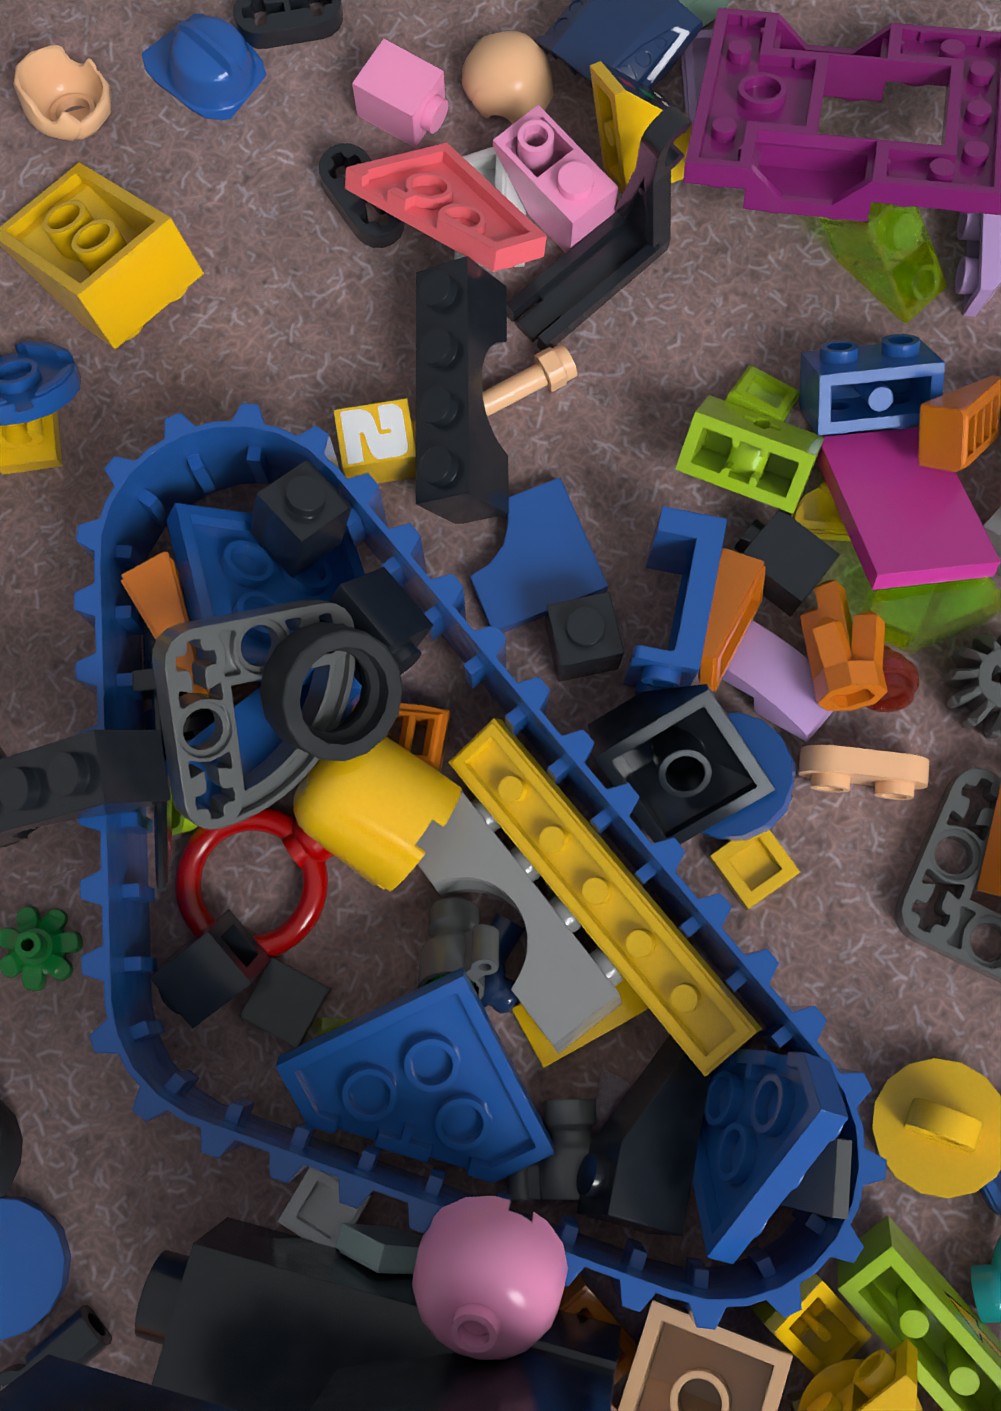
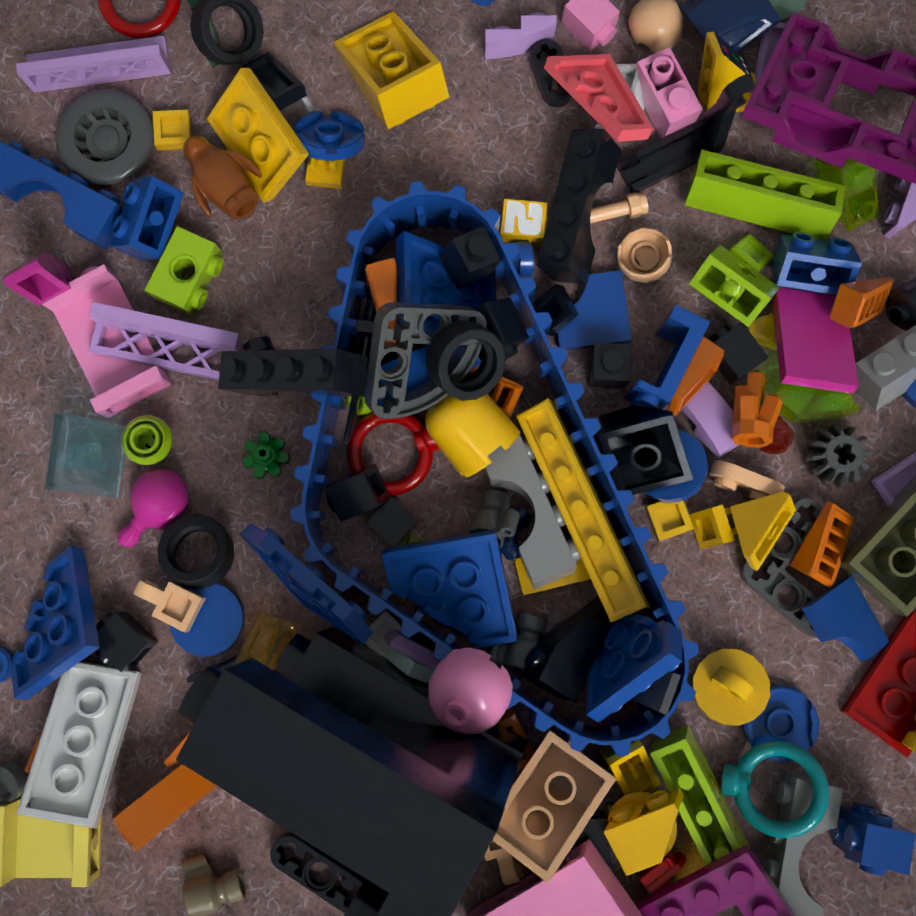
camera: 20 degrees right, 5 degrees up
none -> clear yellow slope [234,612,298,671]
none -> blue plate [239,523,374,644]
none -> lavender tile [384,629,440,670]
none -> lavender slope [485,12,557,59]
none -> blue tile [514,240,534,278]
none -> black tile [532,284,579,336]
none -> light nougat hair [617,227,673,283]
none -> lime brick [684,149,846,240]
none -> yellow tile [689,504,737,550]
none -> yellow slope [730,491,796,571]

